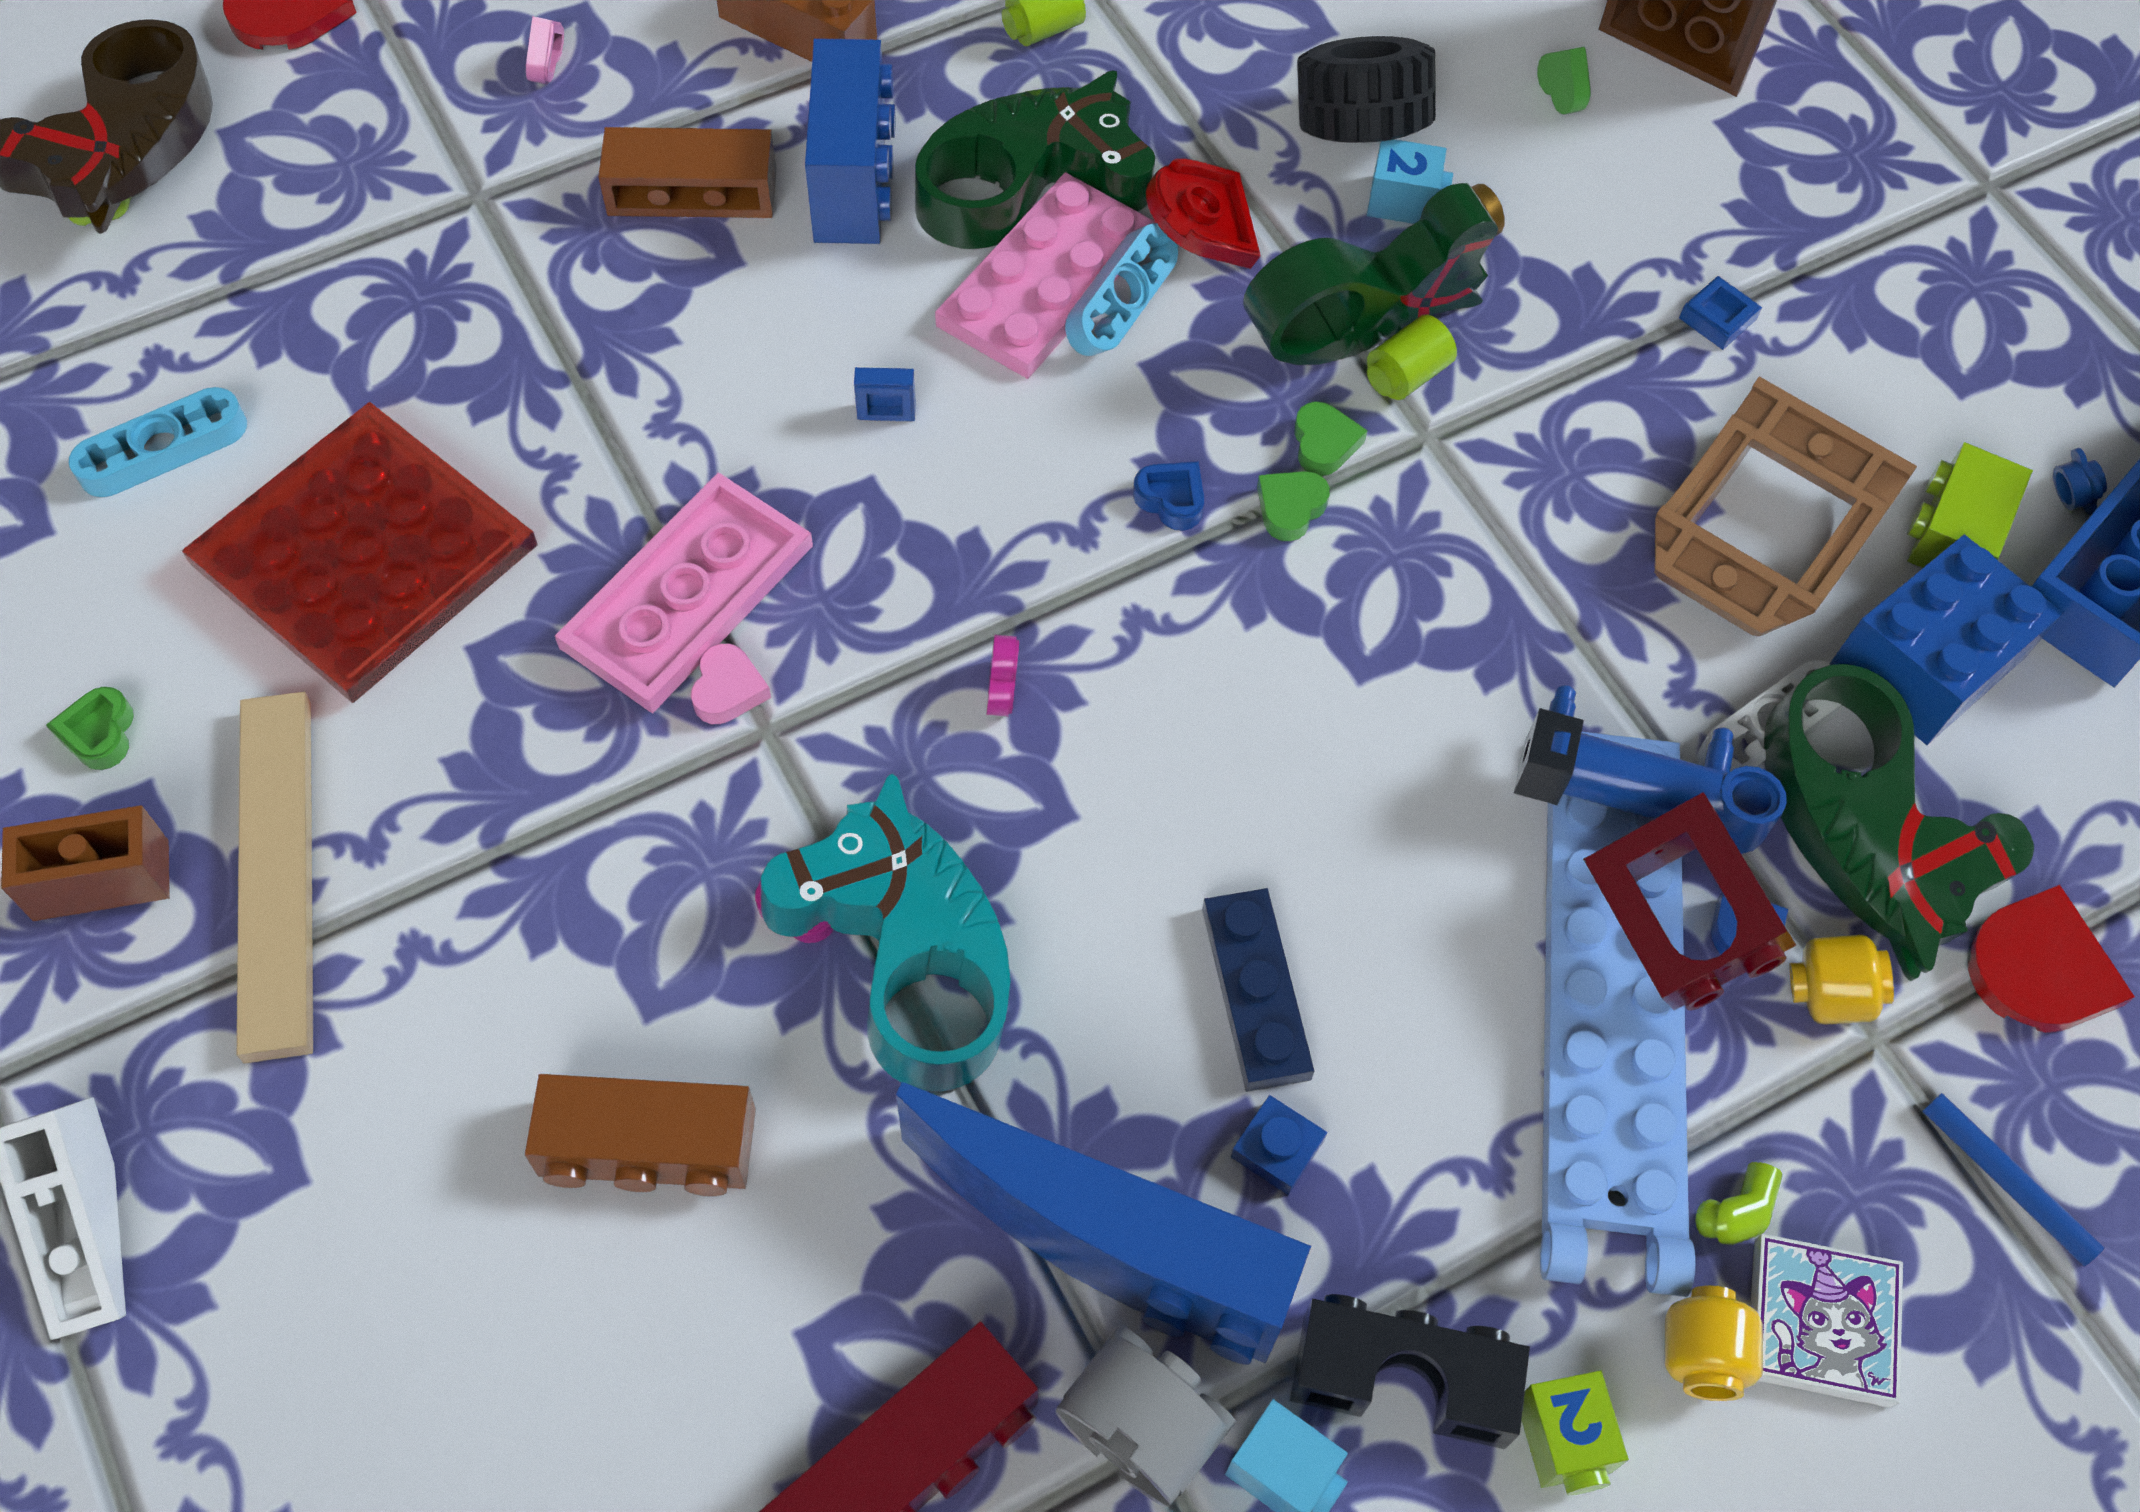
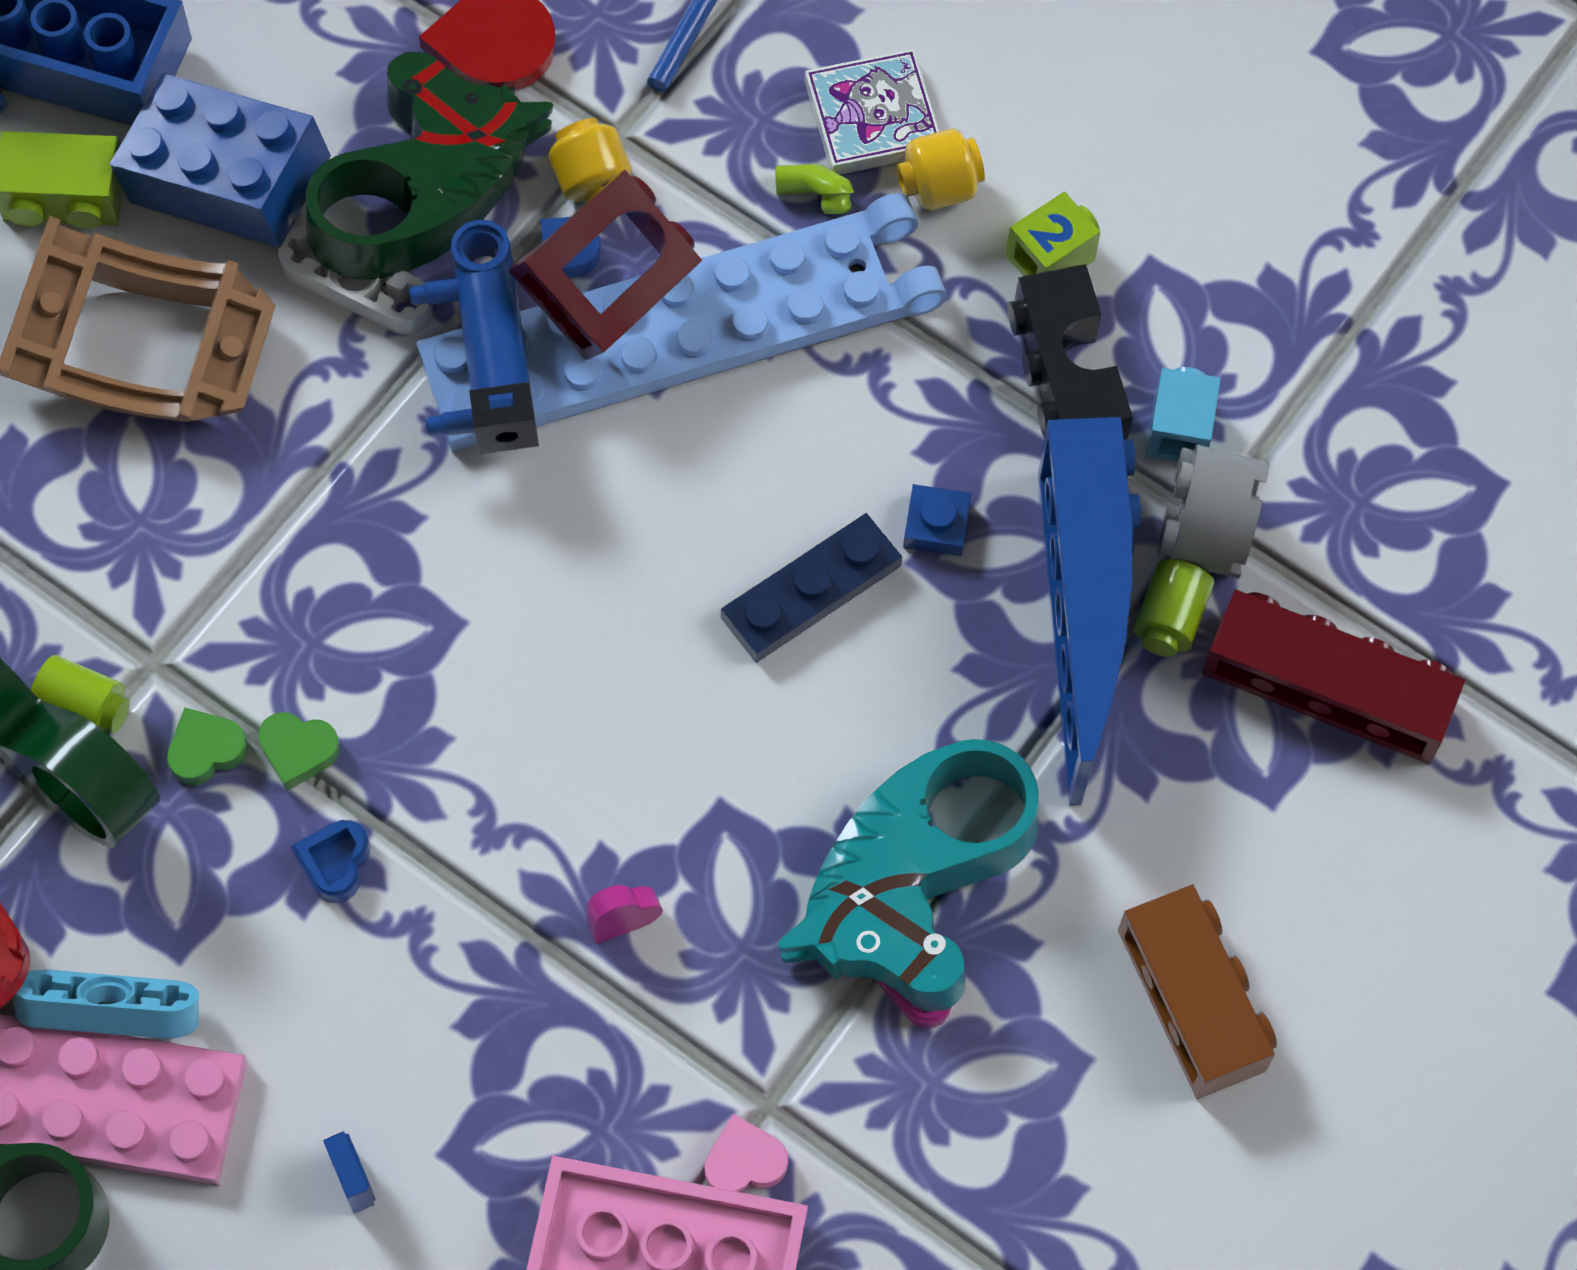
camera: 115 degrees left, 5 degrees up
none -> lime brick [1134,559,1214,657]

